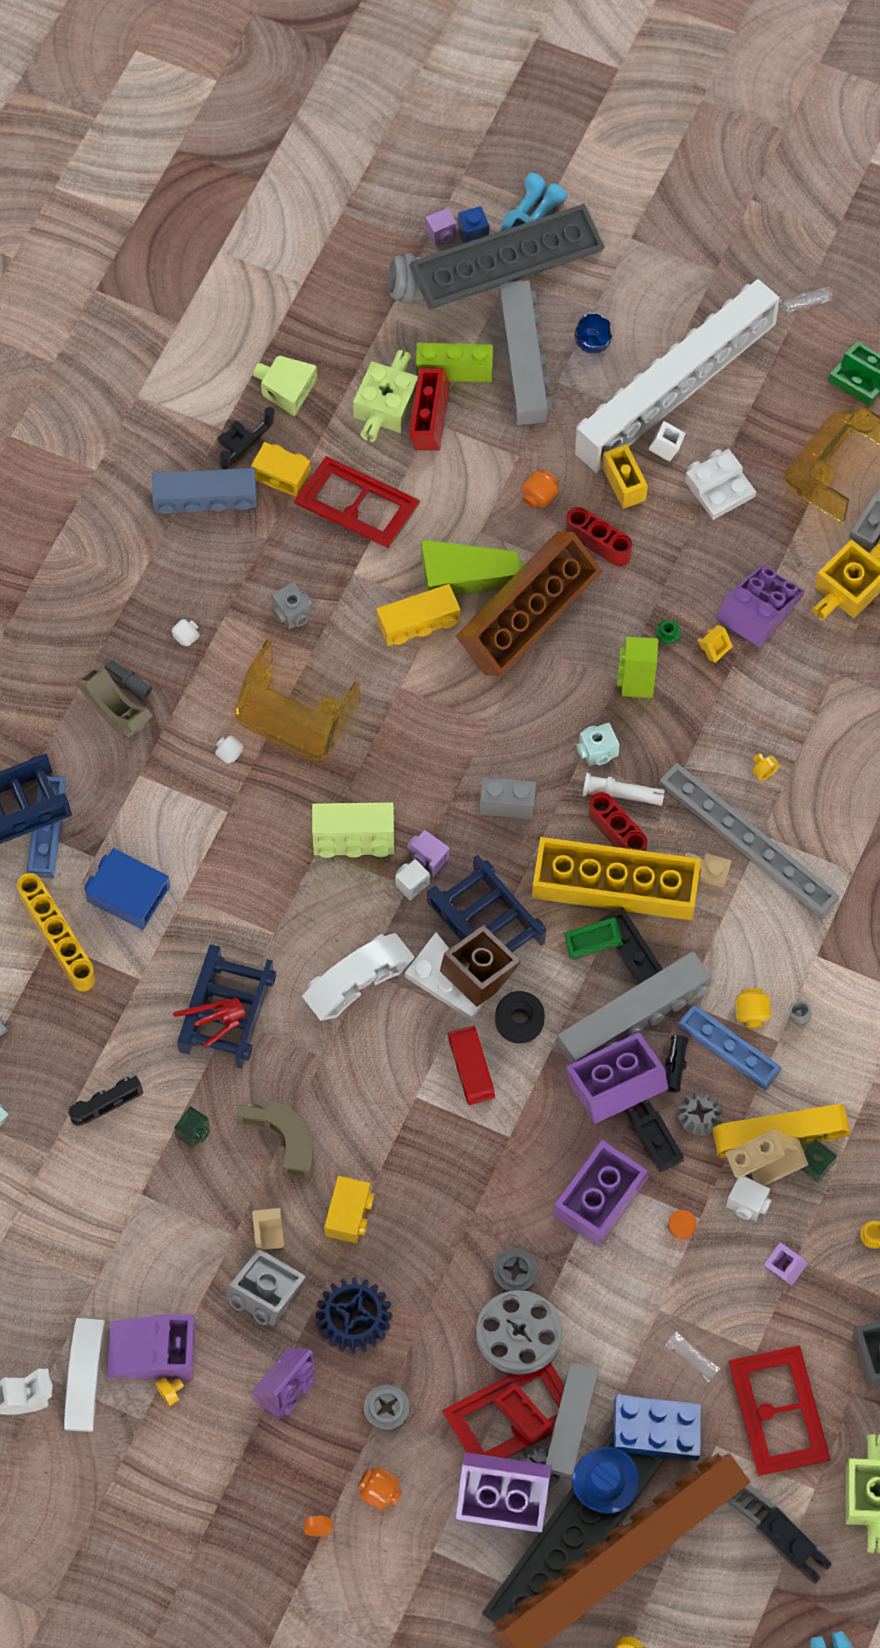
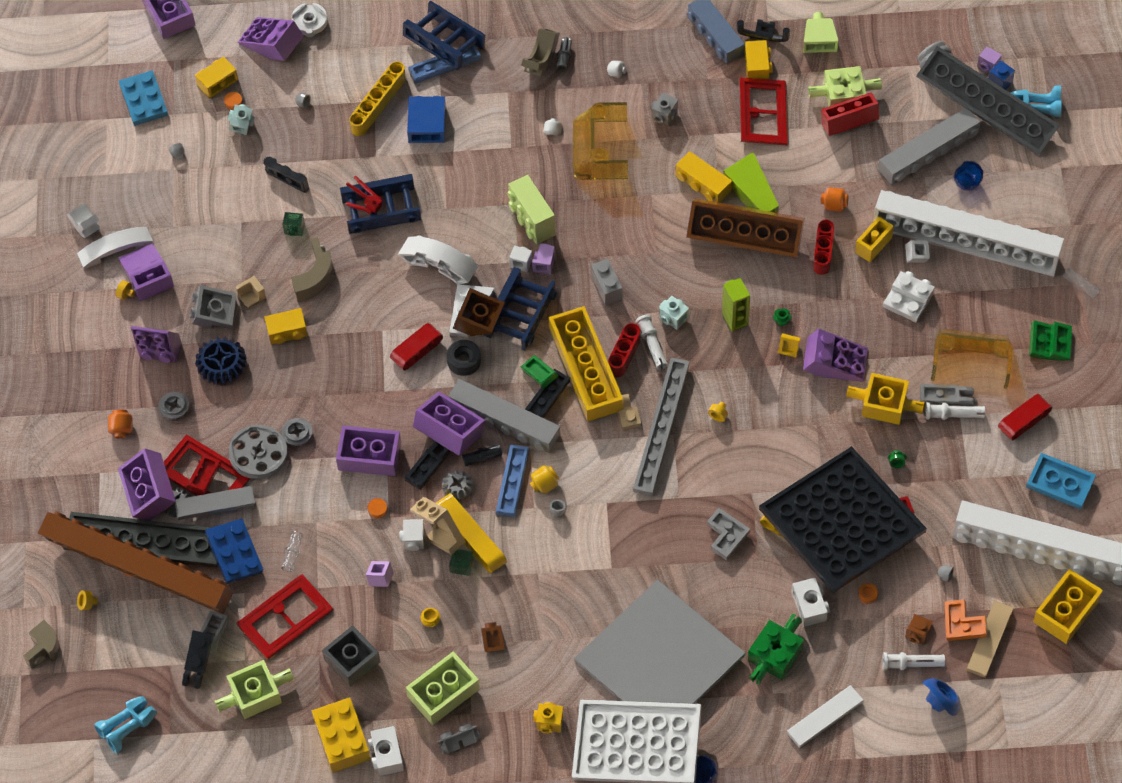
camera: 65 degrees right, 5 degrees down
orange tile [304,1516,333,1537] -> none
lime brick [416,343,493,382] -> none
blue hat [572,1447,639,1513] -> none

